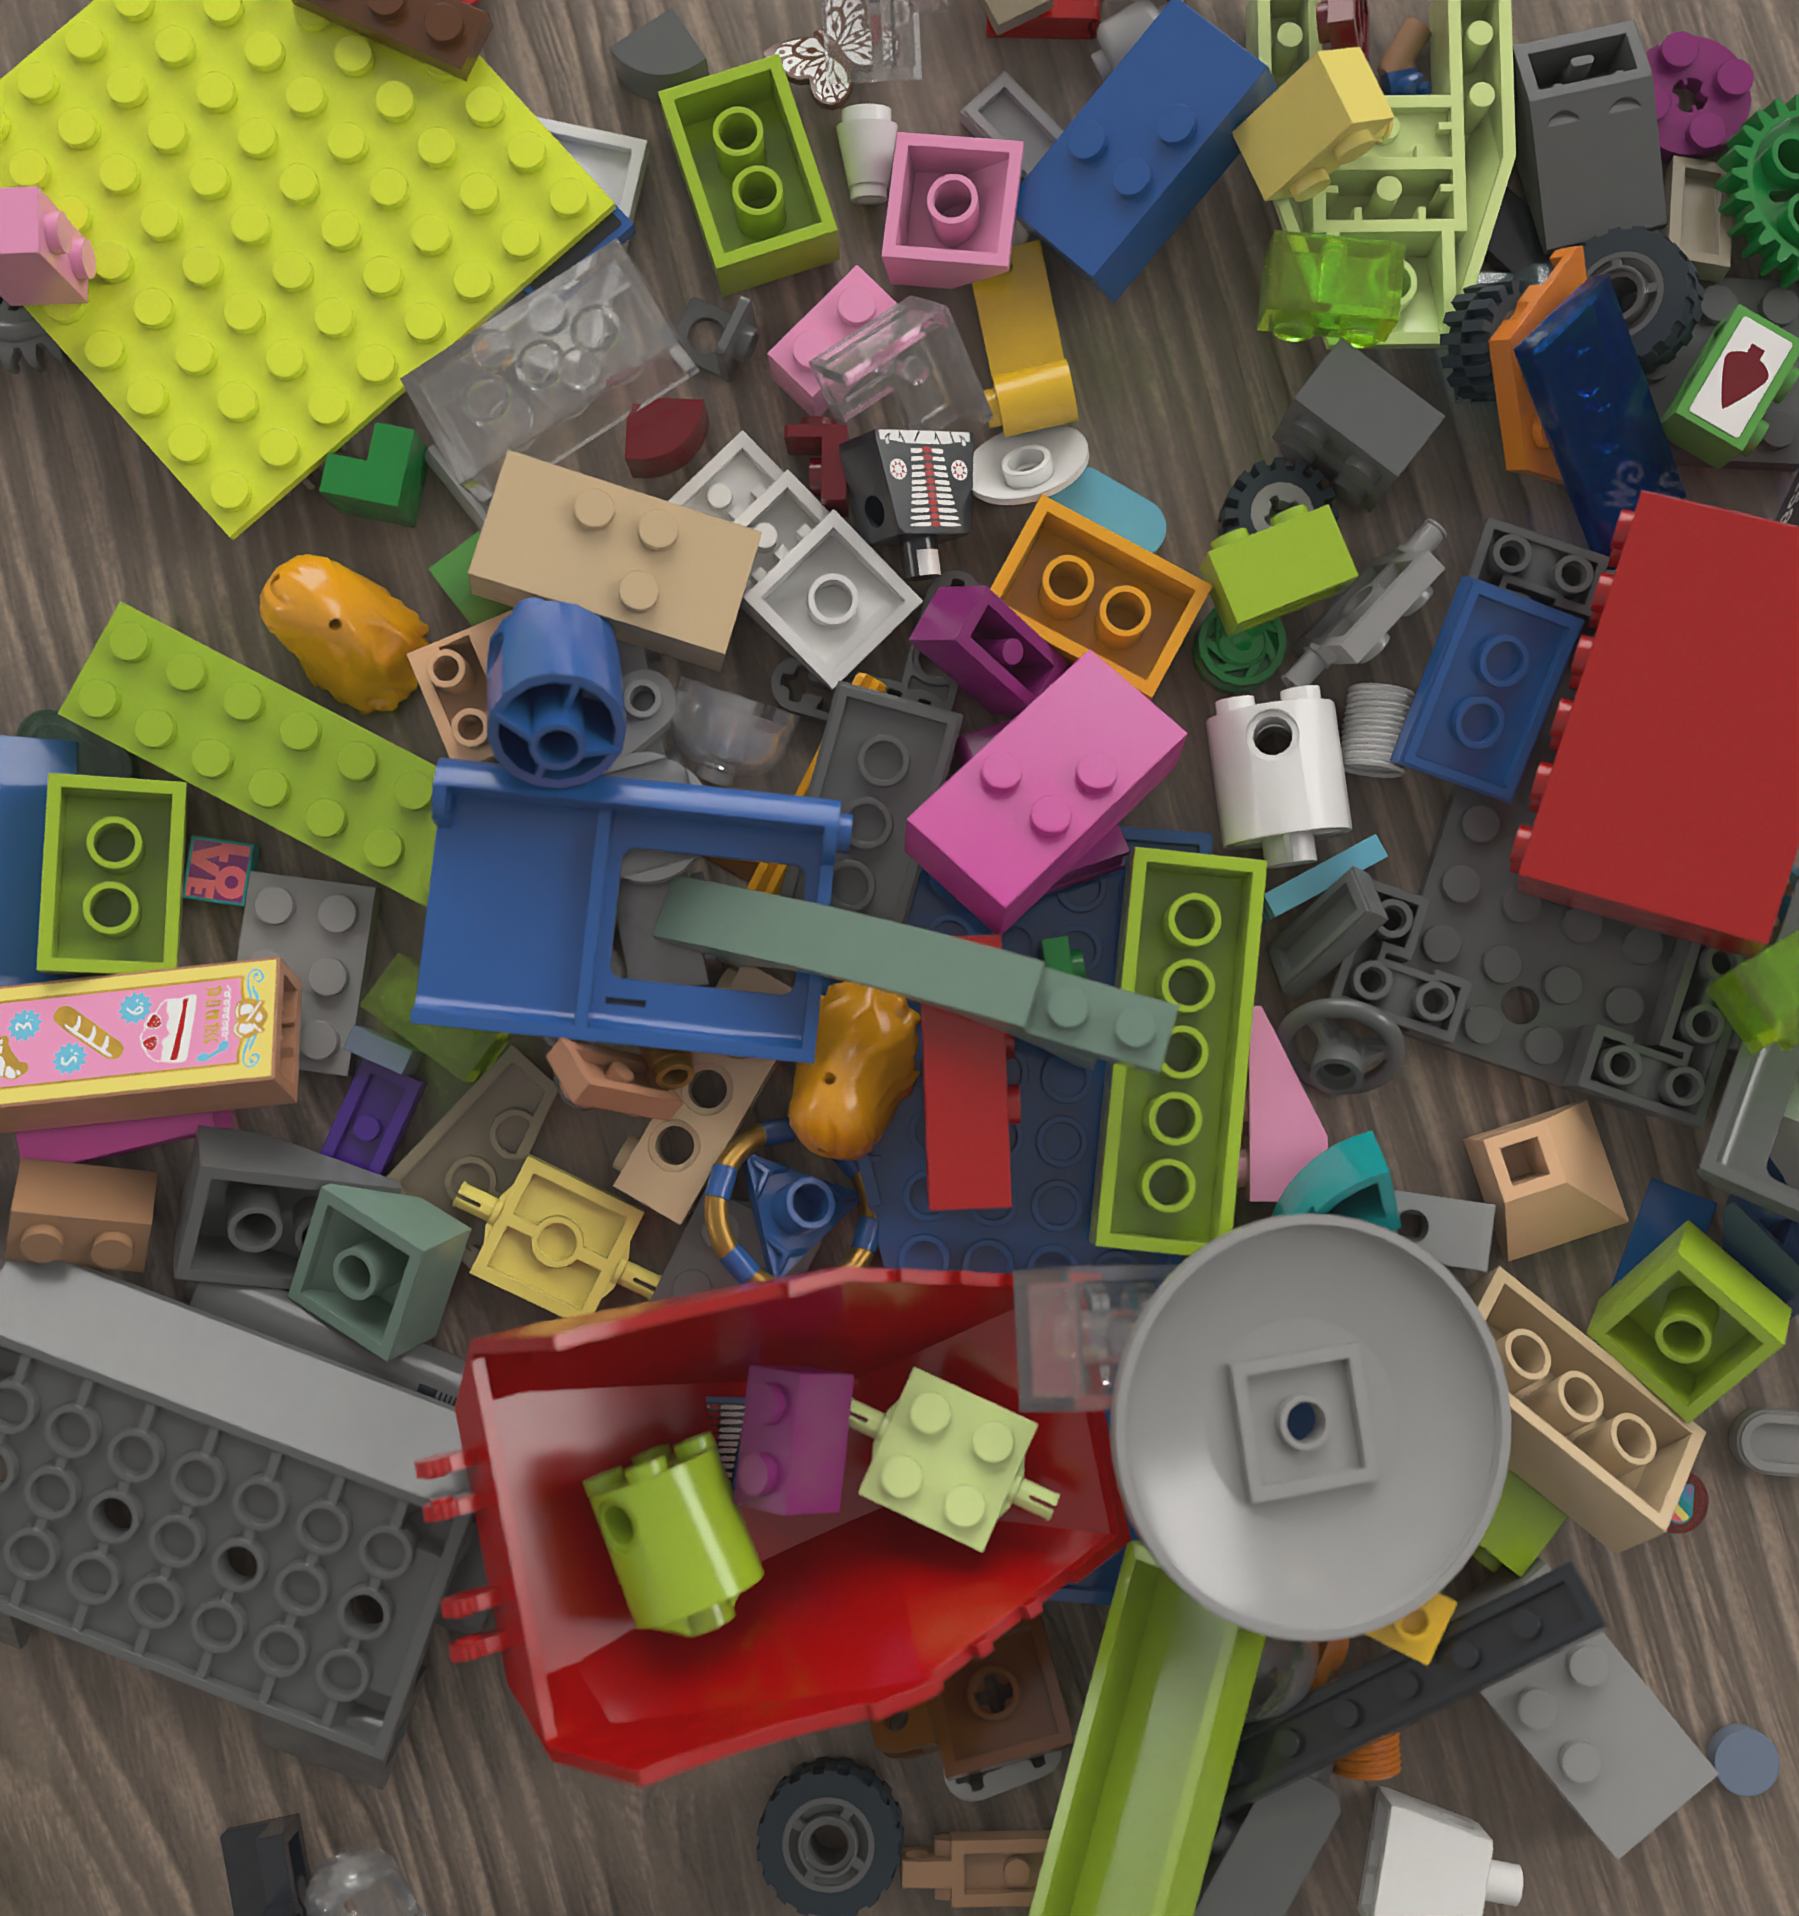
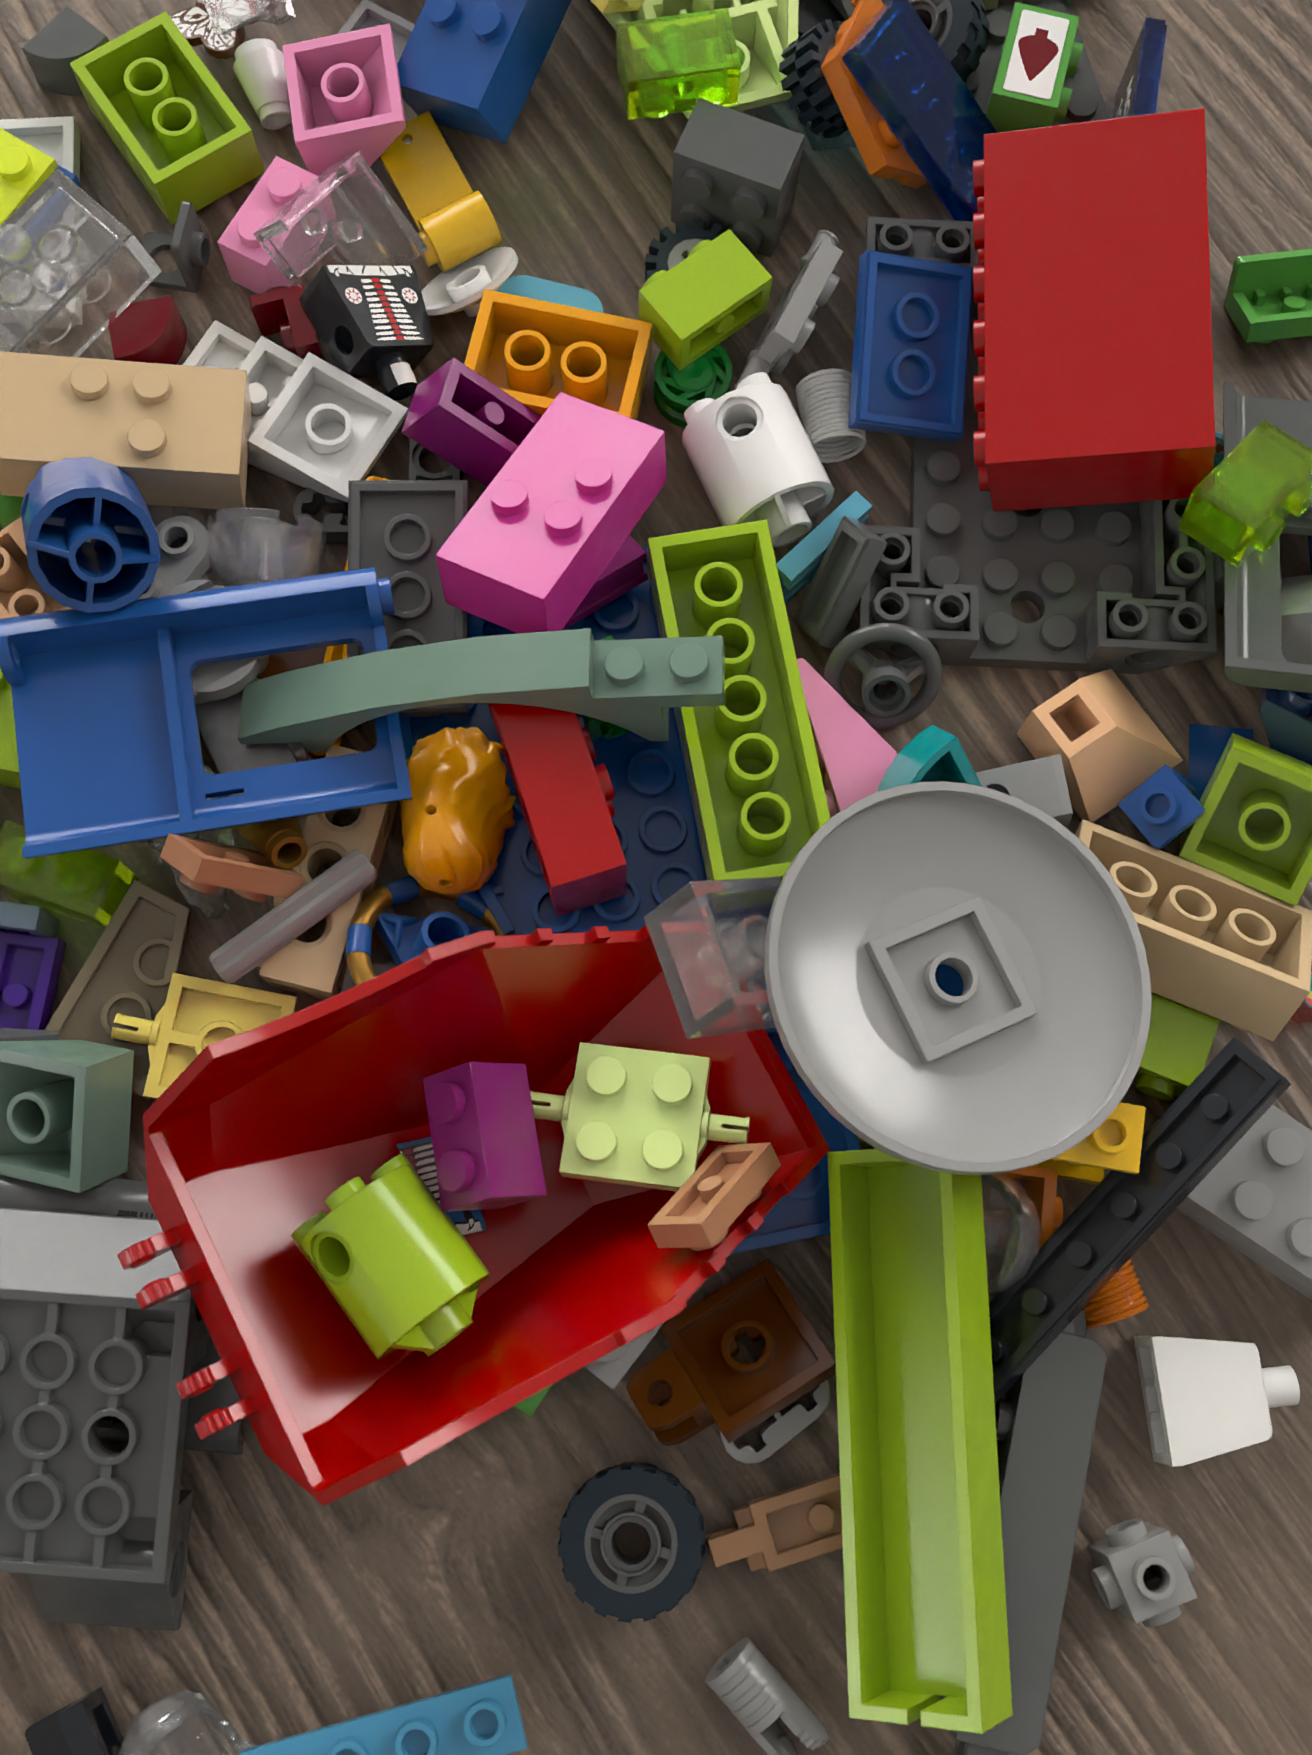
camera: 20 degrees left, 10 degrees down
none -> light grey axle [209,850,378,984]
none -> nougat plate [647,1142,781,1251]
none -> blue bracket [1118,764,1205,849]

